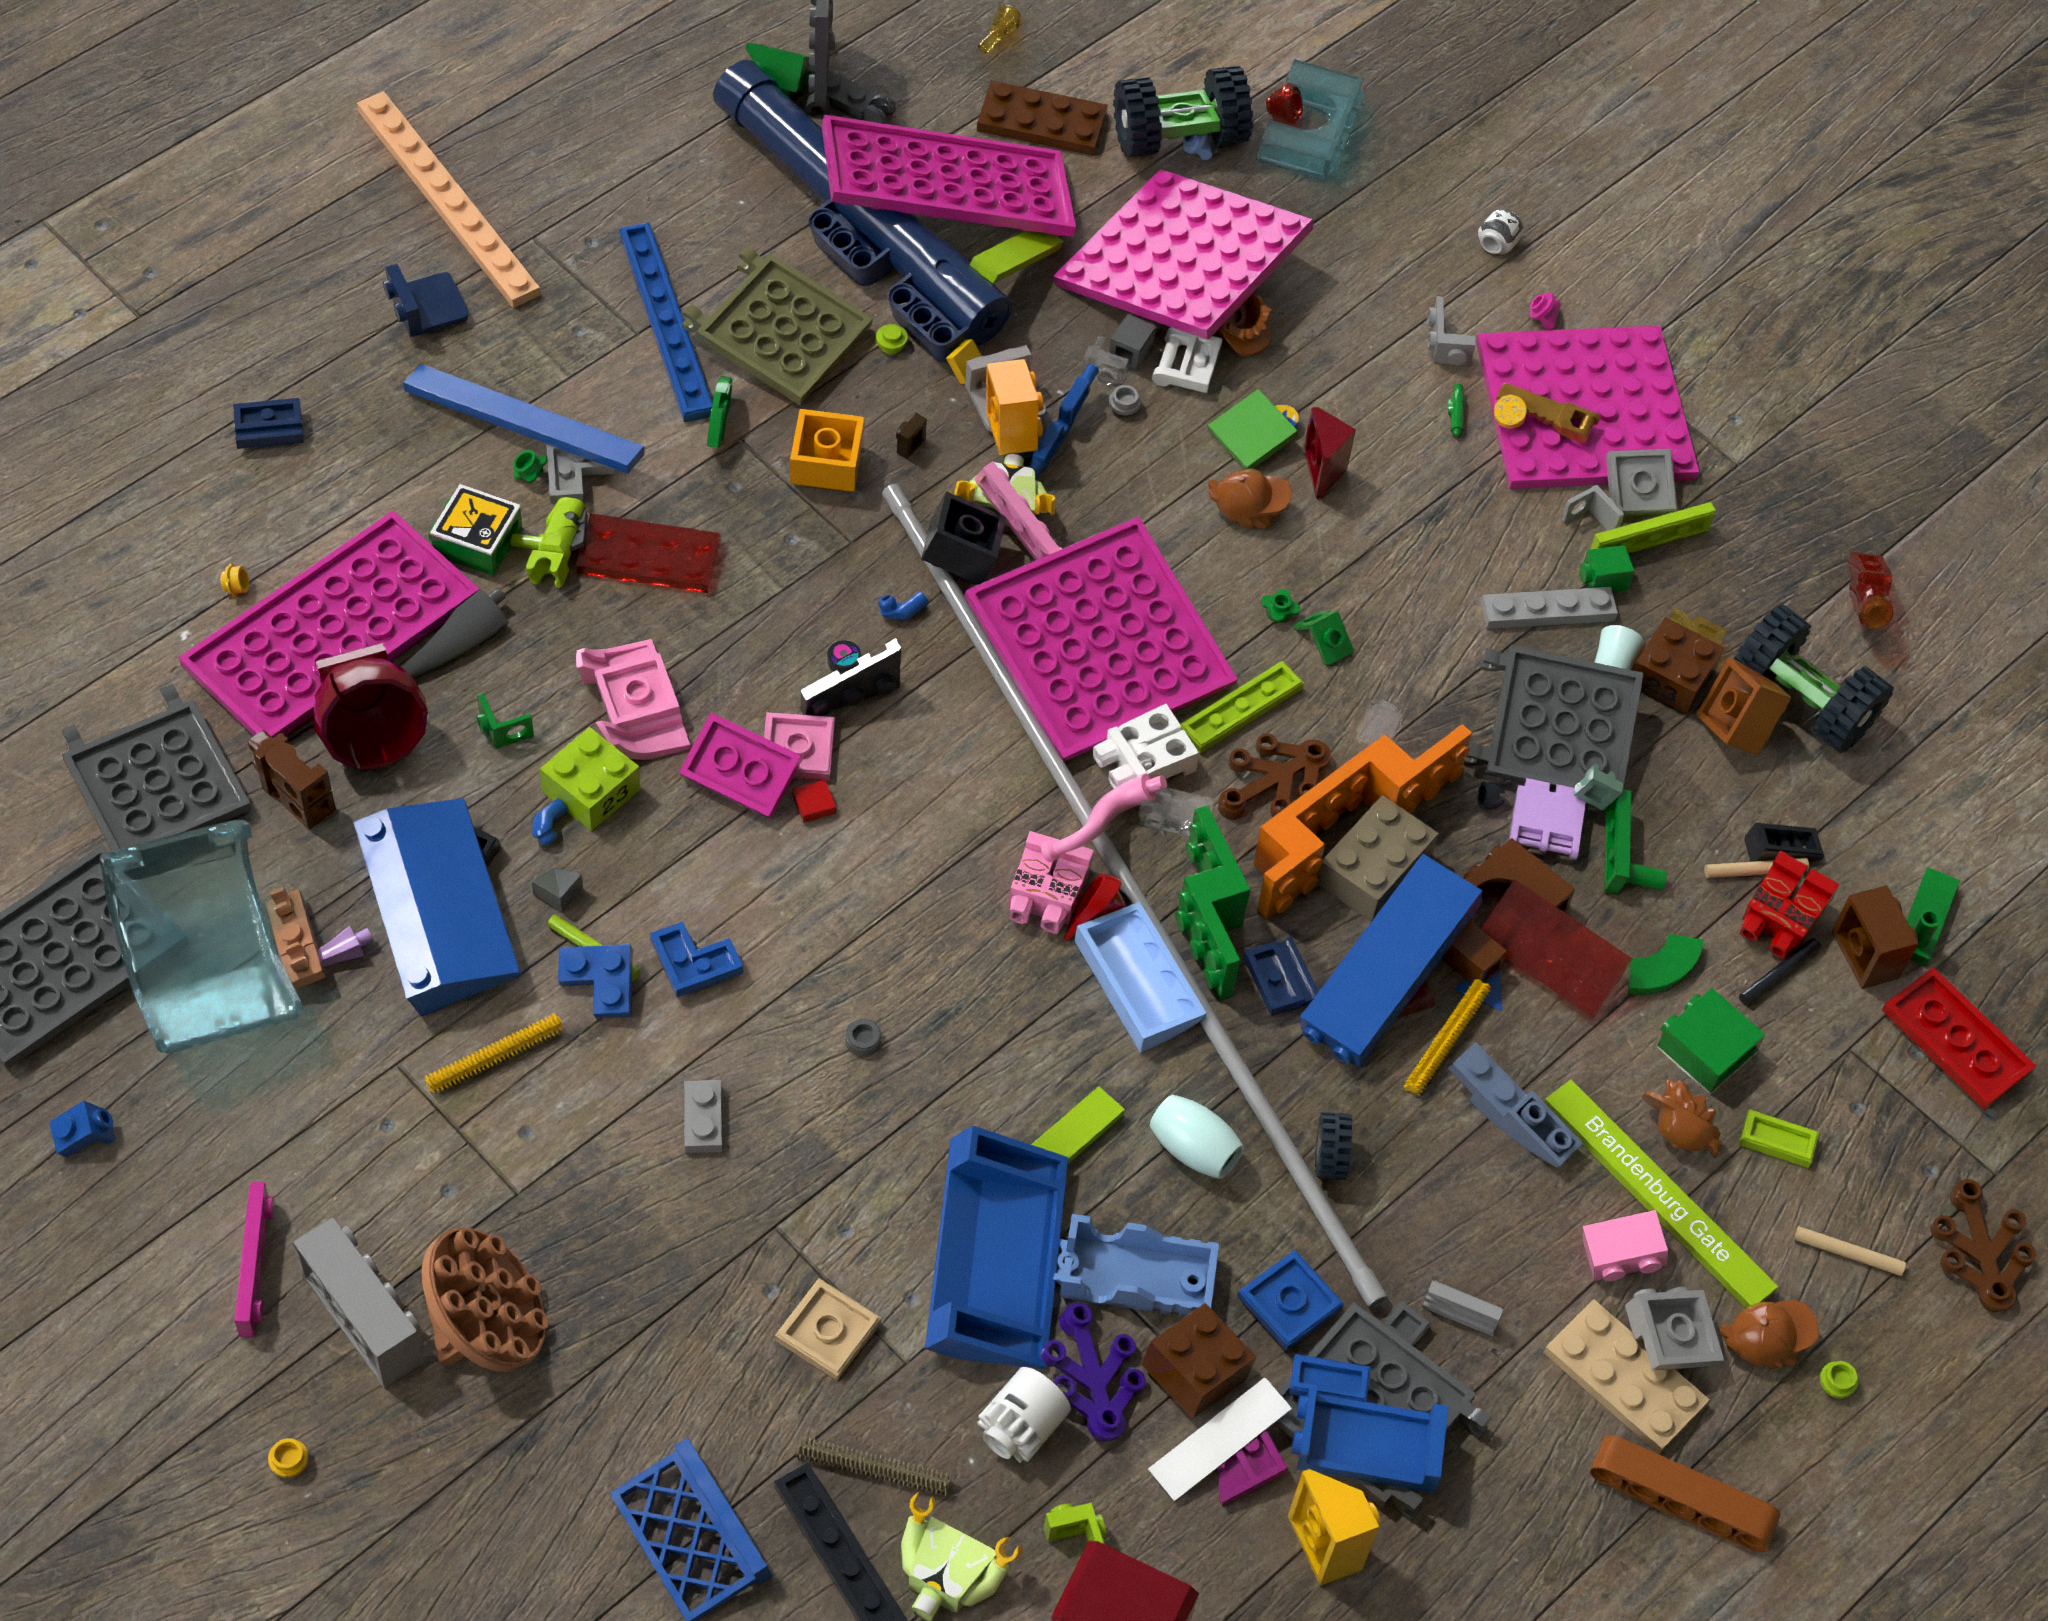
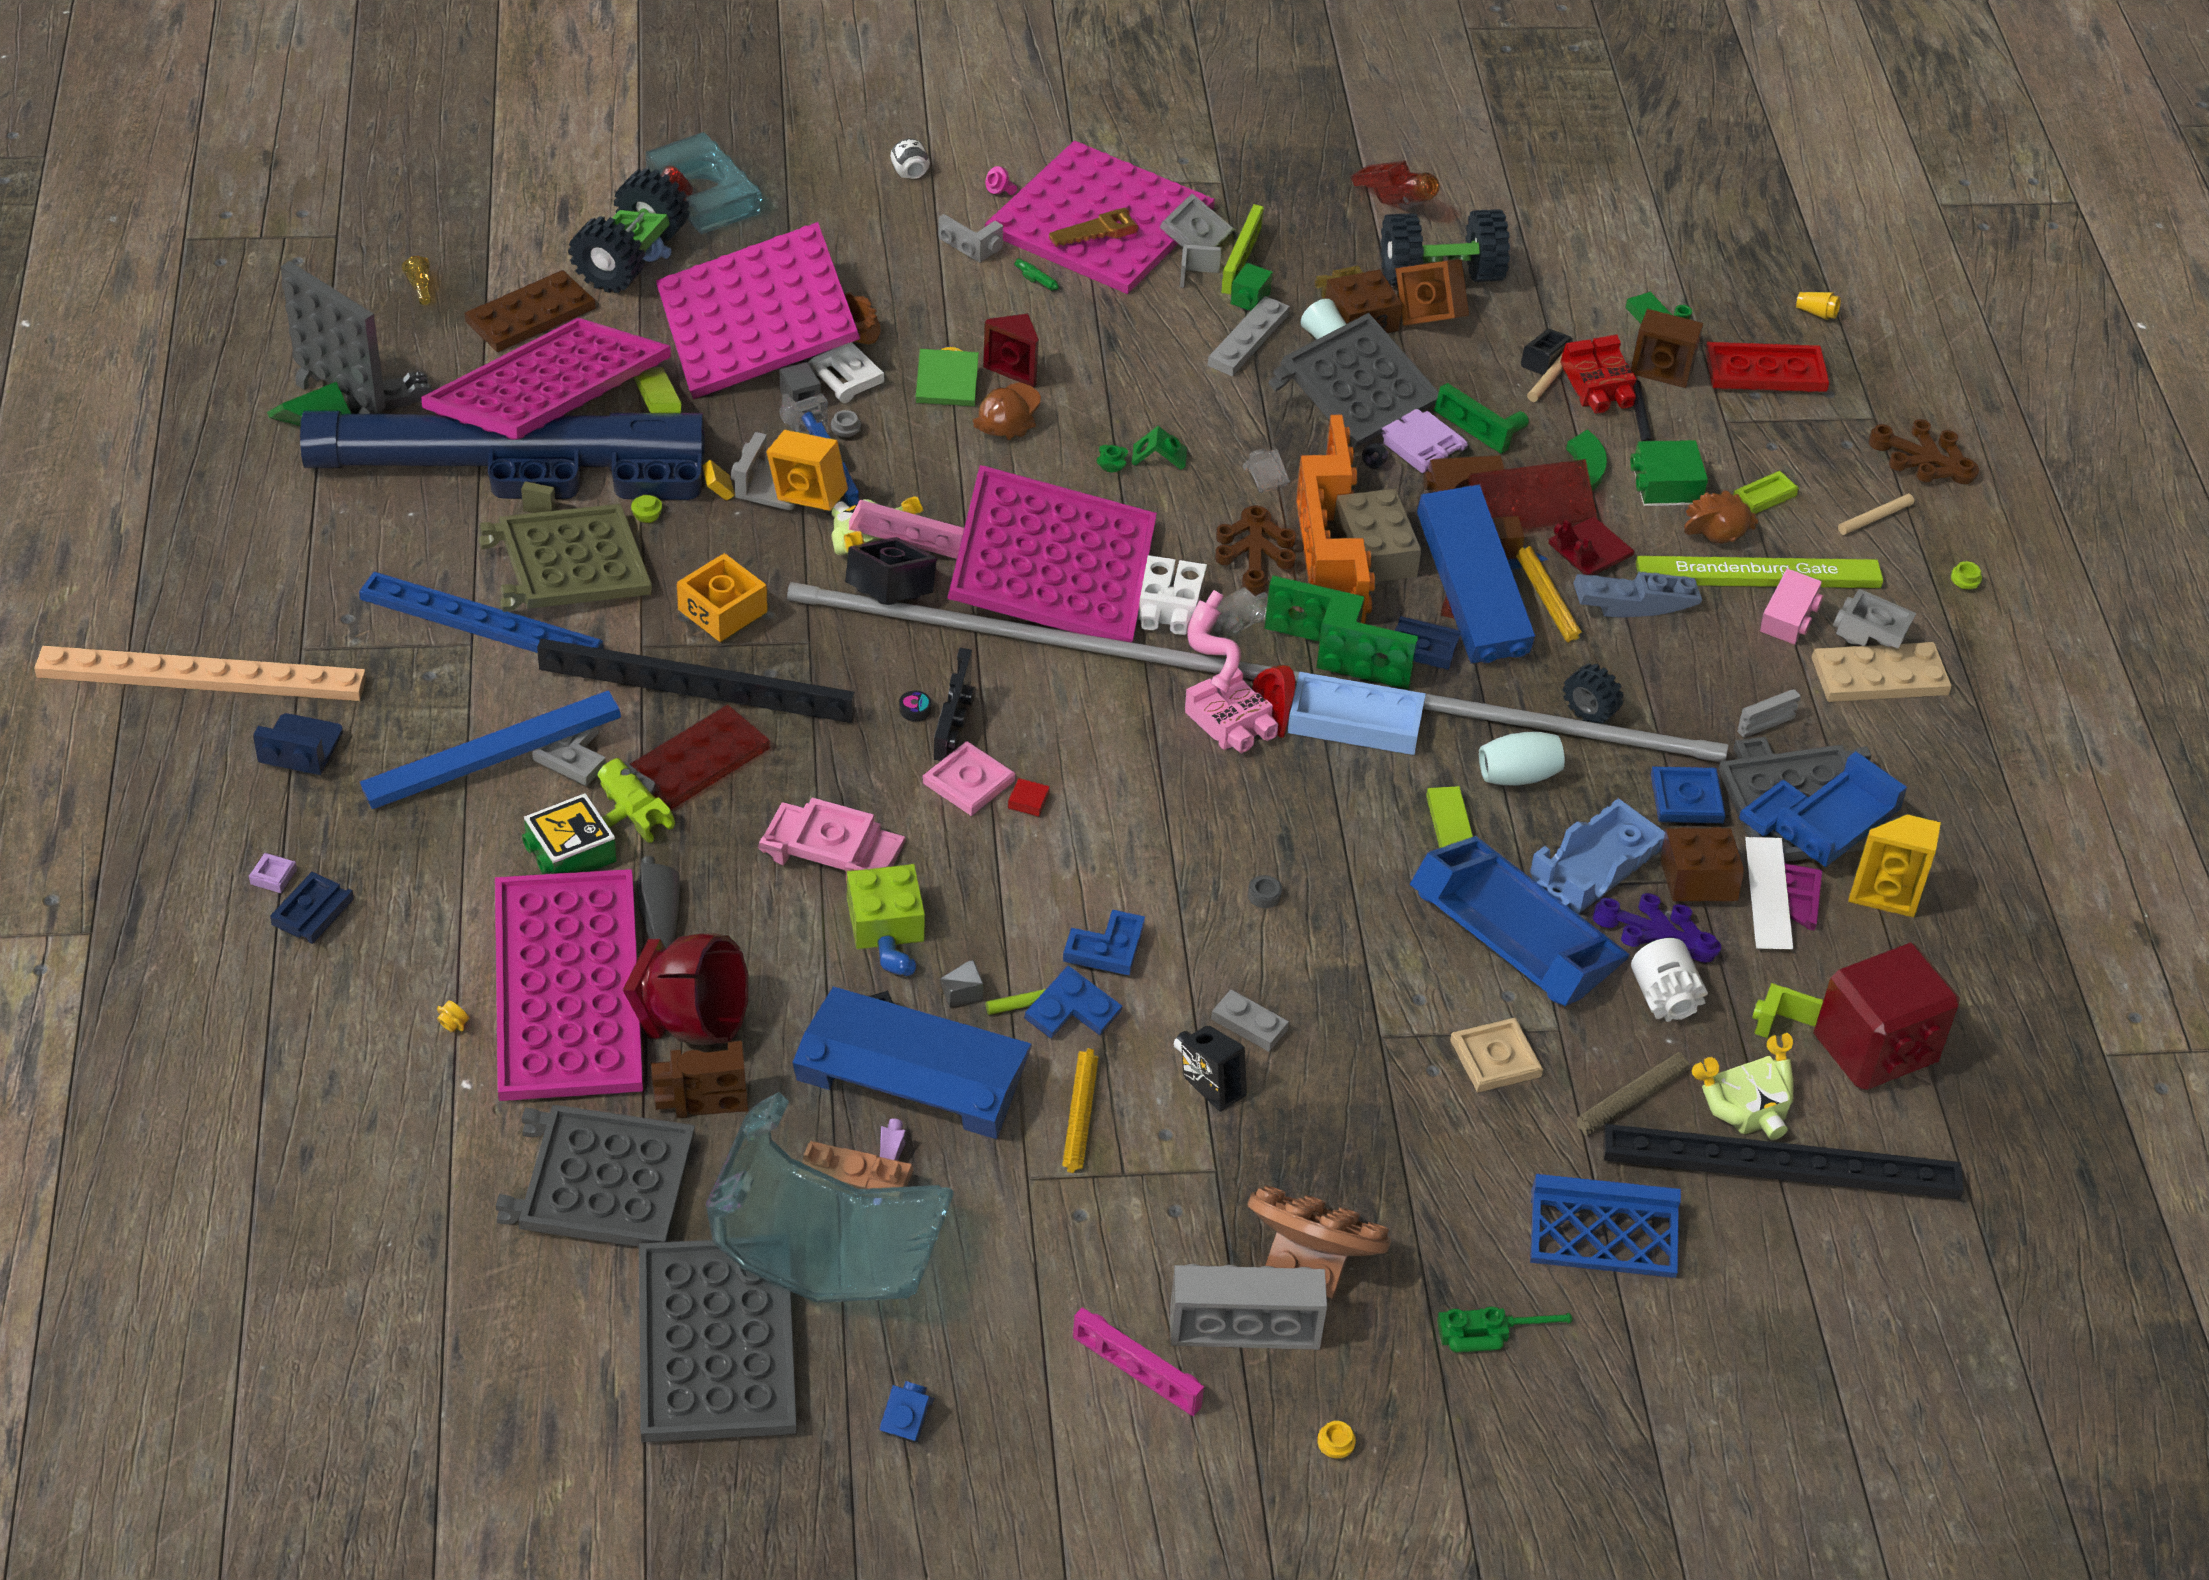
camera: 50 degrees left, 10 degrees down
green bracket [476,693,534,749] -> none
green plate [513,450,548,483] -> none
dark pink plate [678,712,803,819] -> none
green tile [707,376,733,448] -> none
blue arm [878,592,929,620] -> none
dark brown plate [896,413,927,459] -> none
lime tile [1180,661,1304,755] -> none
yellow tile [1494,395,1527,429] -> none
sand green tile [1574,764,1623,811] -> none
dark orange beam [1590,1435,1781,1552] -> none
dark orange hair [1720,1300,1819,1369] -> none
none -> lavender tile [249,853,297,893]
none -> olive tile [521,481,556,513]
none -> black plate [537,638,855,723]
none -> black torso [1174,1026,1247,1112]
none -> green piece [1437,1306,1573,1353]
none -> dark red plate [1548,516,1635,576]

